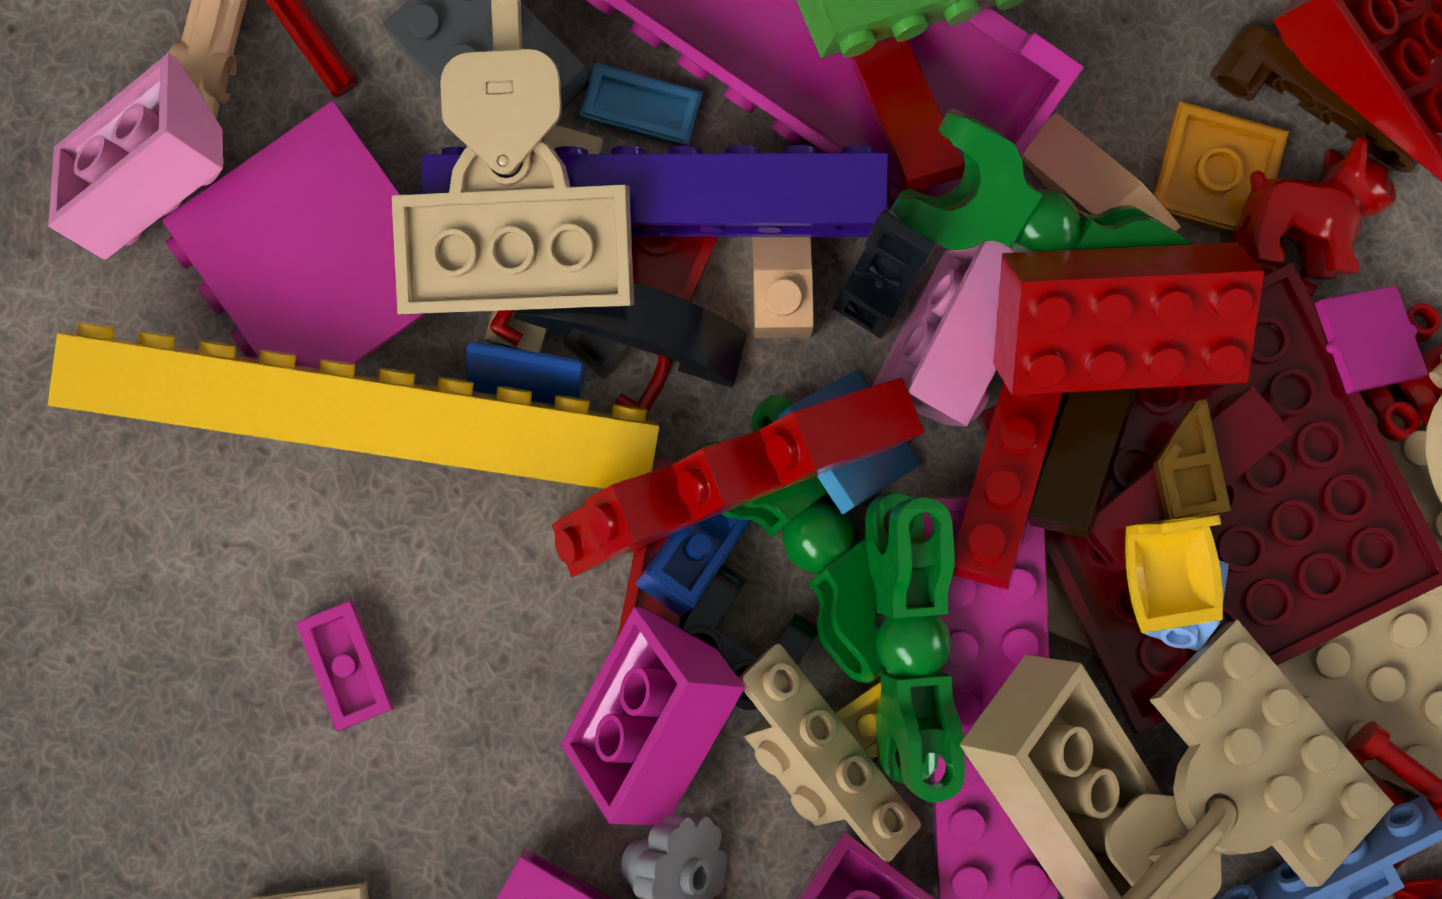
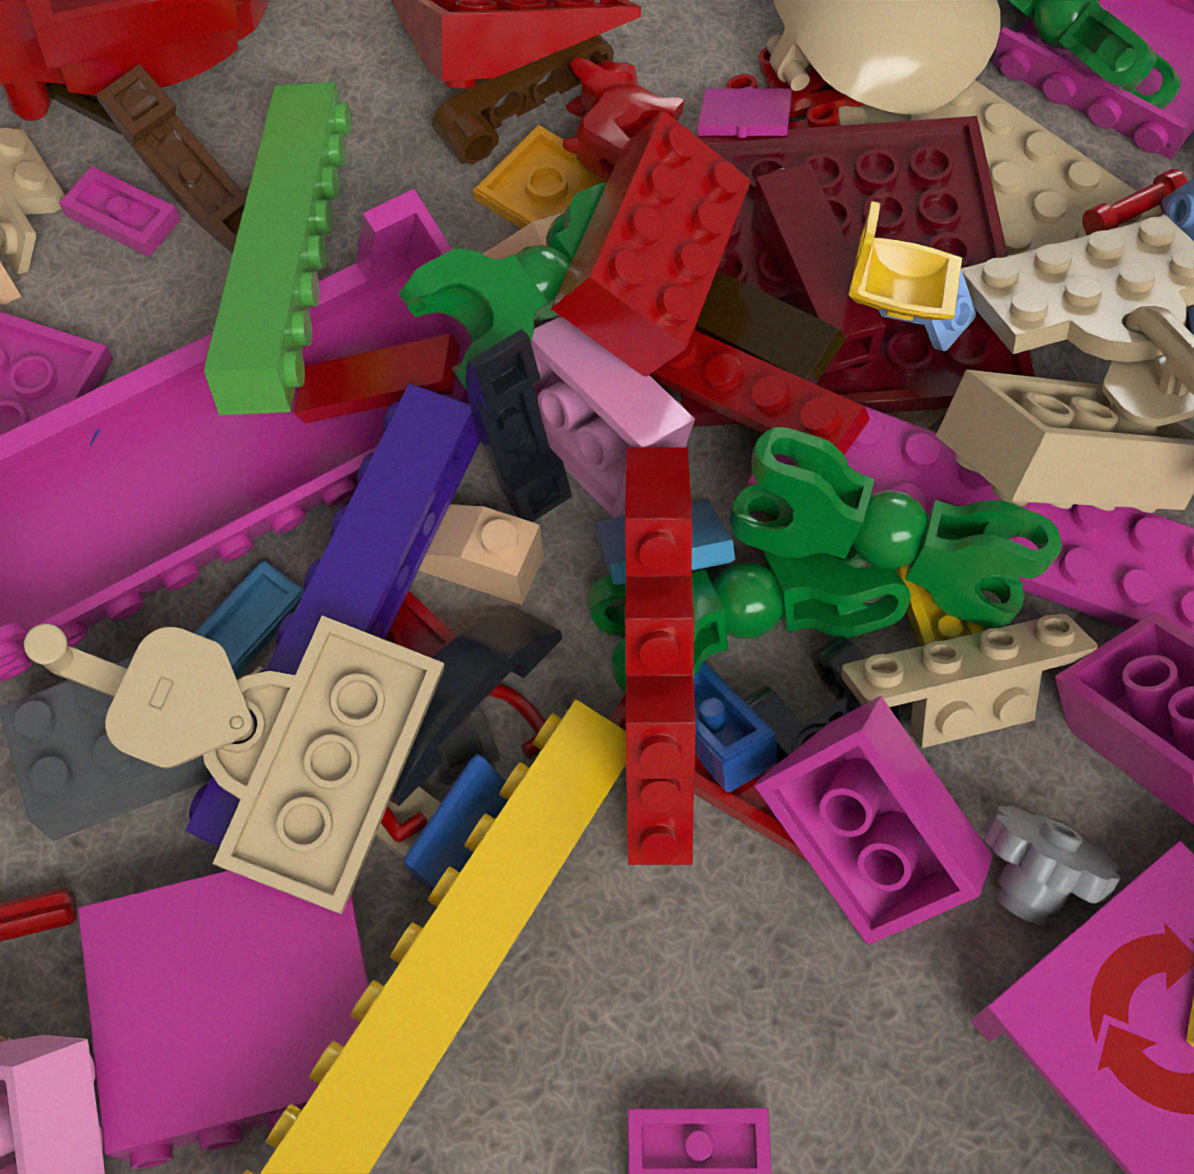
camera: 65 degrees left, 20 degrees down
pearl gold tile [1153,399,1231,520] -> none

